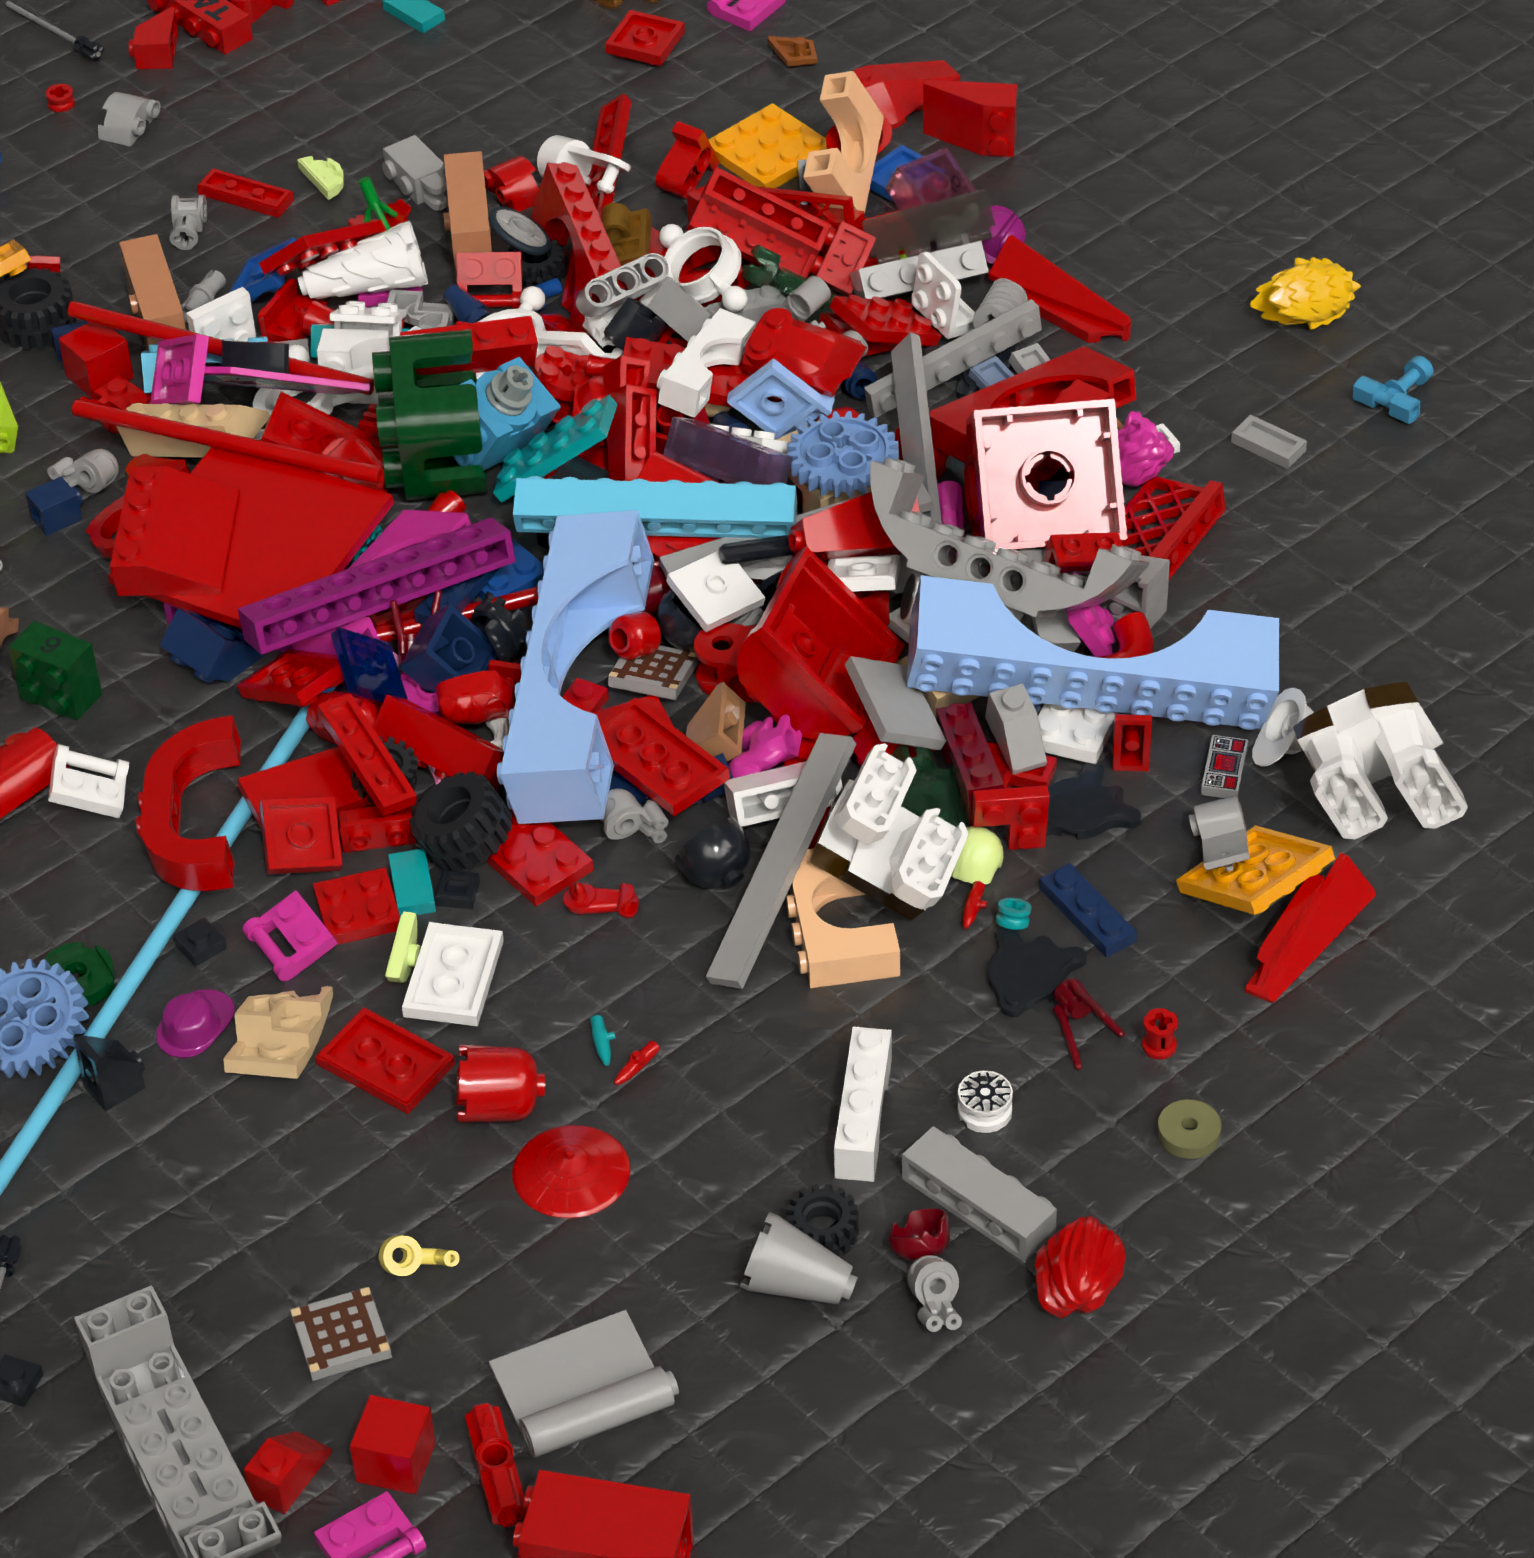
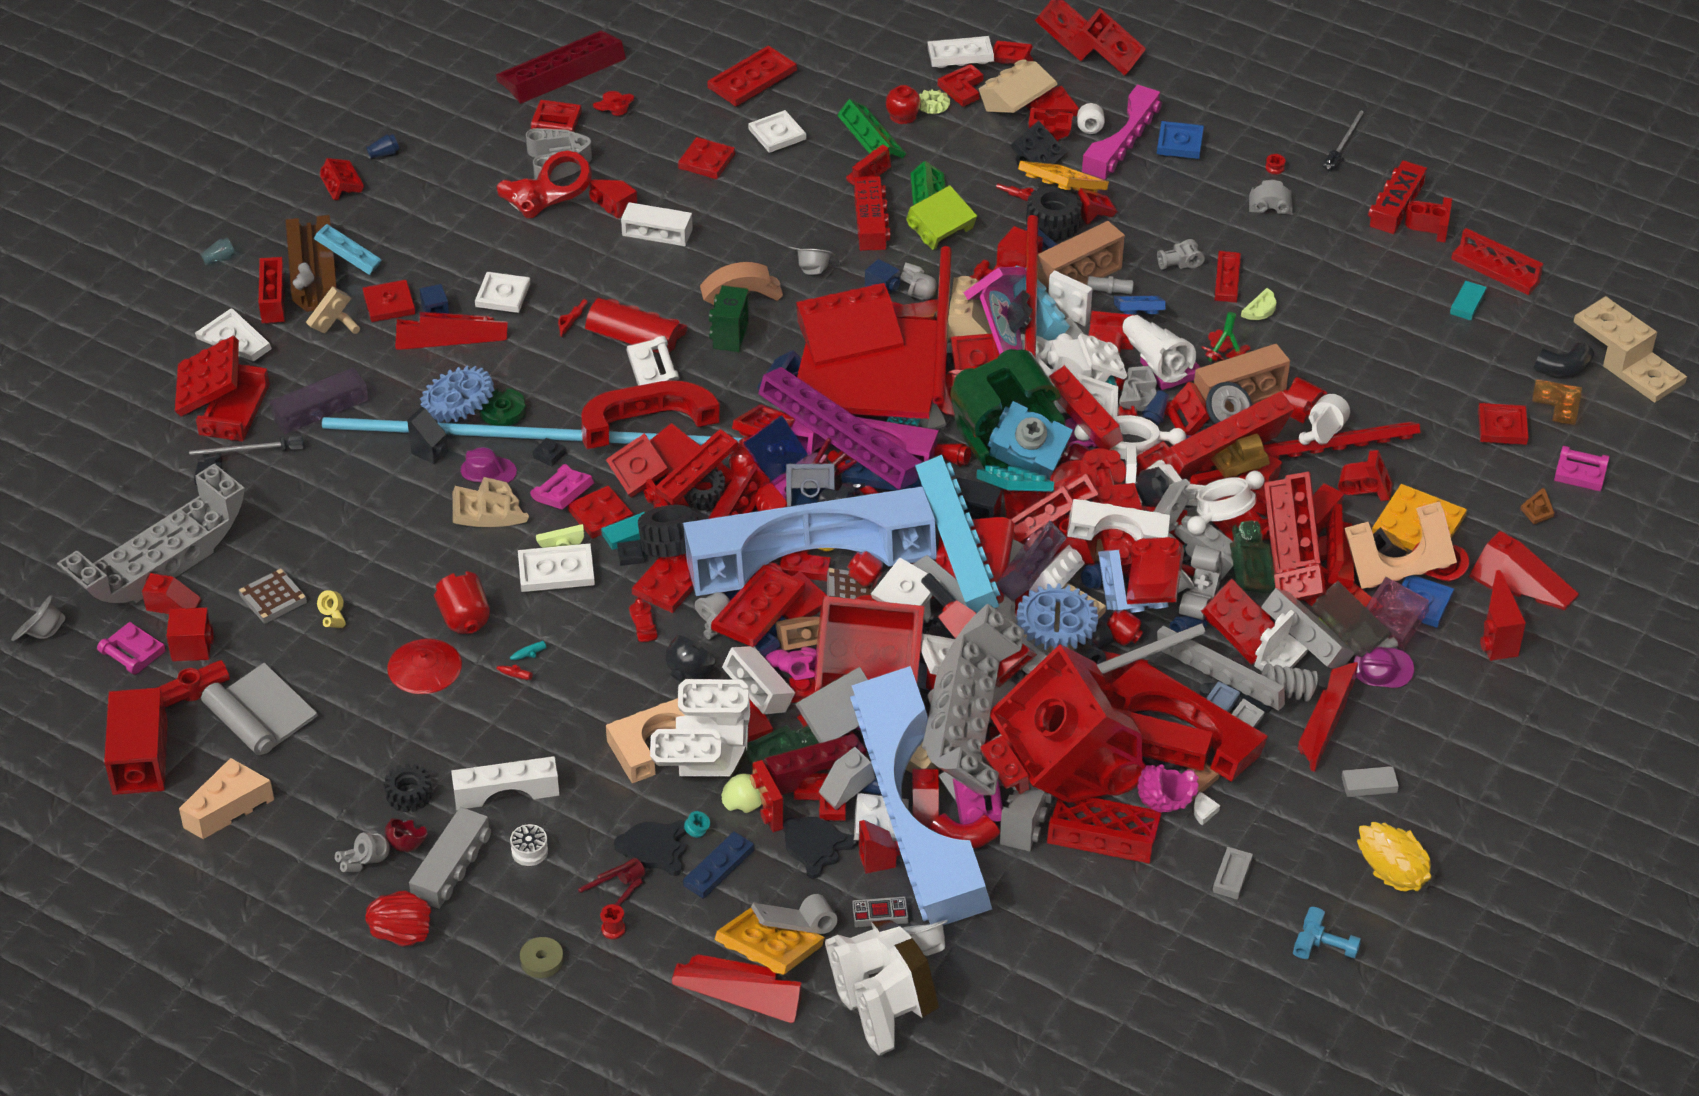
camera: 70 degrees right, 0 degrees up
red slope [129,8,179,69] -> none
red plate [259,219,387,276] -> none
red tile [315,1007,456,1114] -> none
light grey hinge [382,135,448,211] -> none
light grey beam [576,253,669,317] -> none
light grey tile [706,733,856,989] -> none
light grey cone [740,1212,858,1305] -> none
red helmet [962,881,988,929] -> none
none -> light nougat wedge [179,758,274,839]
none -> light grey tile [1342,766,1399,797]

